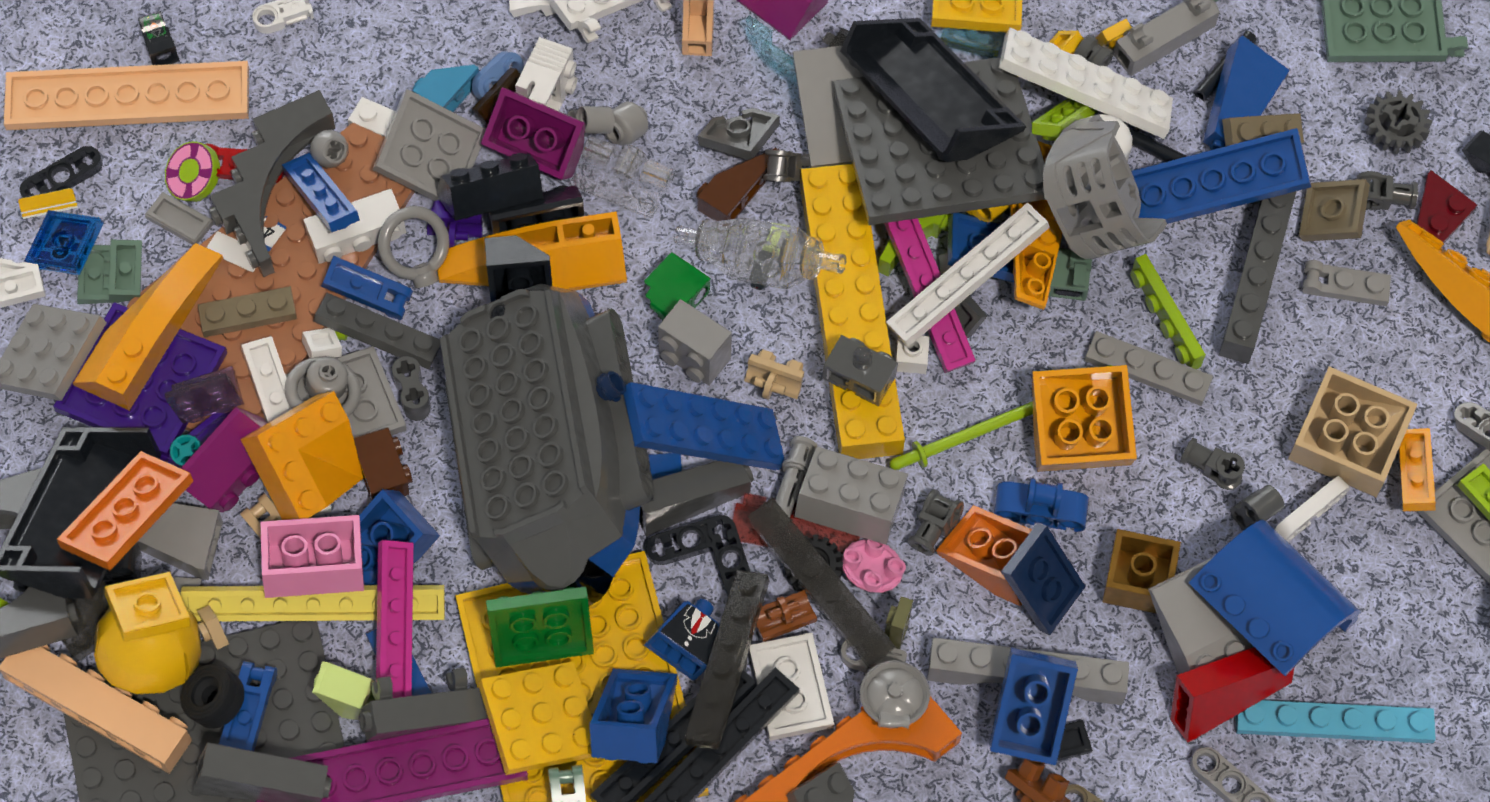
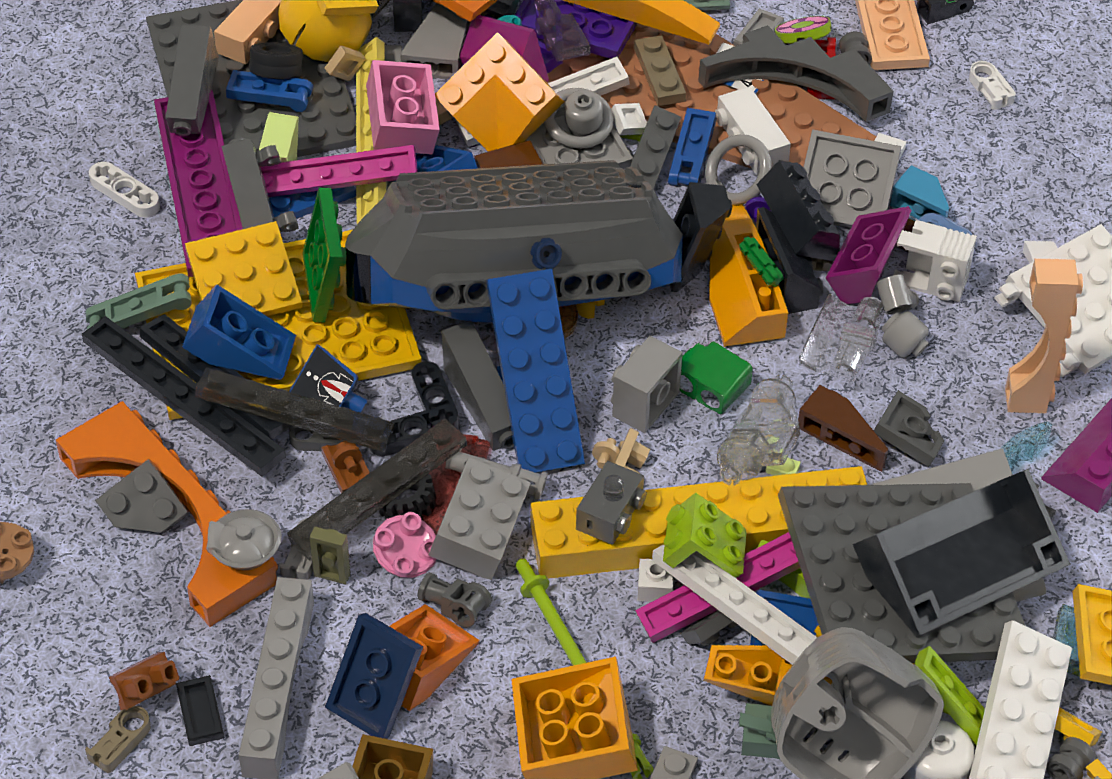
camera: 90 degrees right, 15 degrees down
blue plate [282,152,360,233] -> none
light grey piece [310,130,349,168] -> none
white plate [748,633,834,741] -> none
flat silver connector [763,149,817,182] -> none
blue brick [989,647,1078,766] -> none
blue beam [994,478,1089,532] -> none
none -> lime bracket [663,493,746,578]
none -> green axle [739,236,783,287]
none -> dark grey wheel [839,31,872,65]

